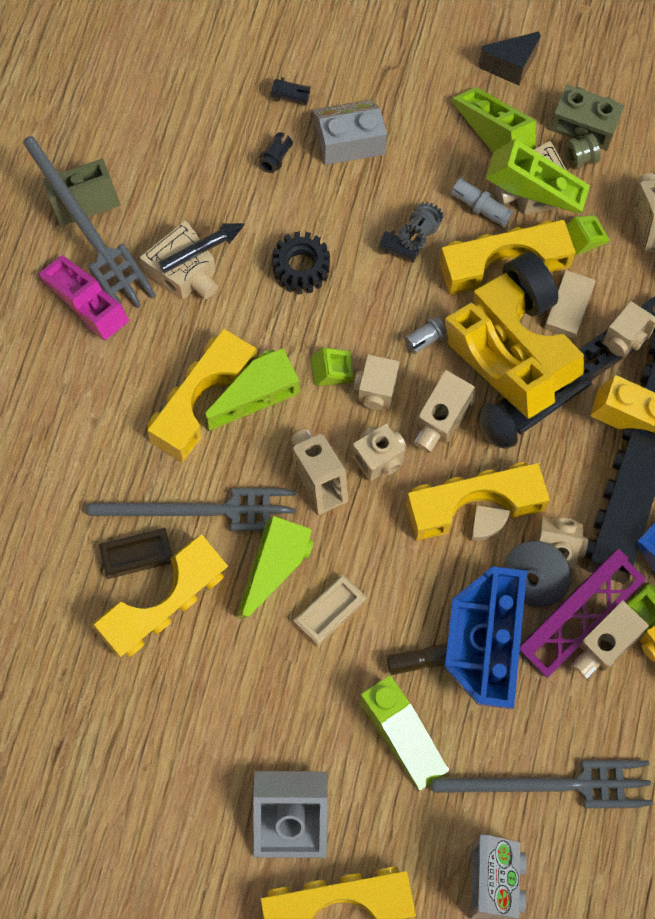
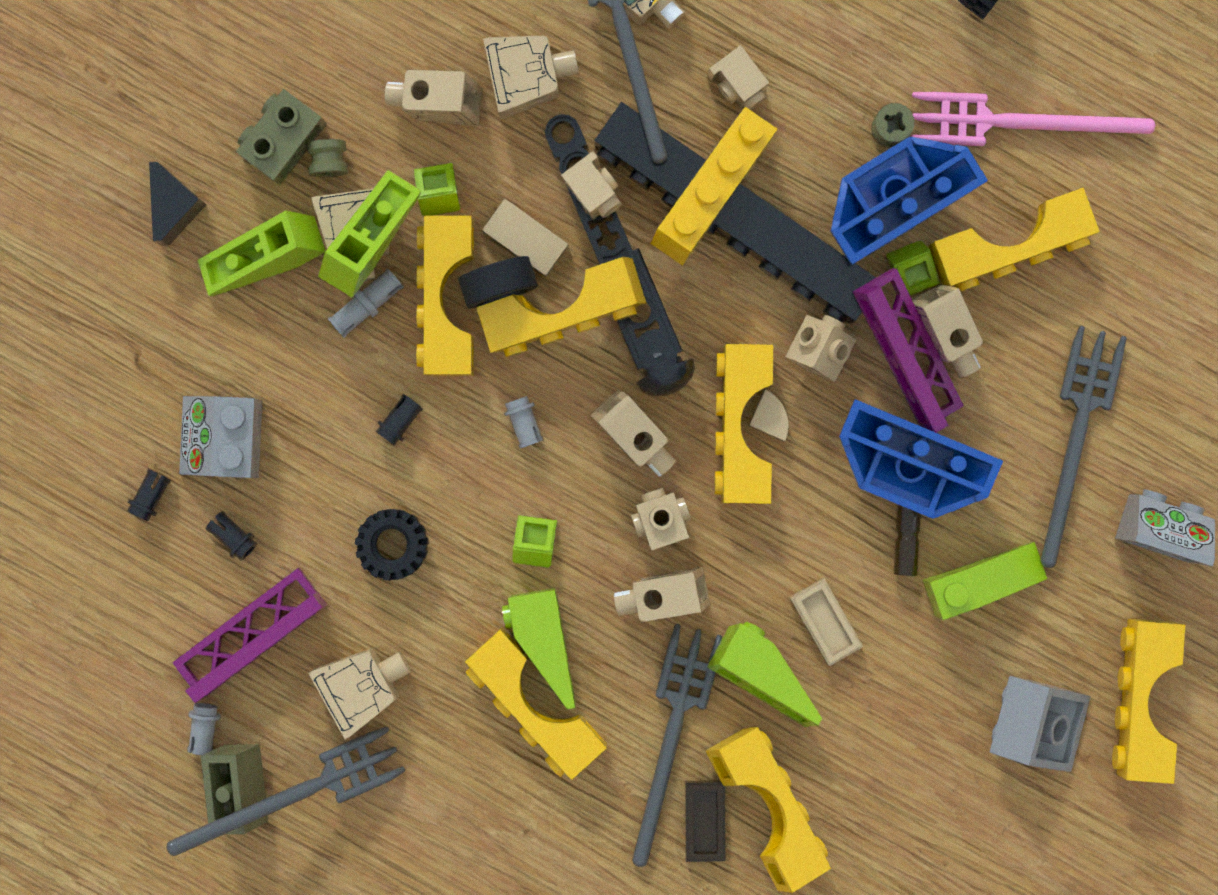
camera: 75 degrees left, 20 degrees up
dark pink slope [38,255,129,341] -> none
black piece [158,223,244,274] -> none
tan brick [353,354,400,410] -> none
dark grey connector [398,202,444,250] -> none
yellow arch [445,302,555,419] -> none
dark grey dish [503,540,571,607] -> none
none -> magenta fence [172,567,327,703]
none -> light grey pin [187,703,221,755]

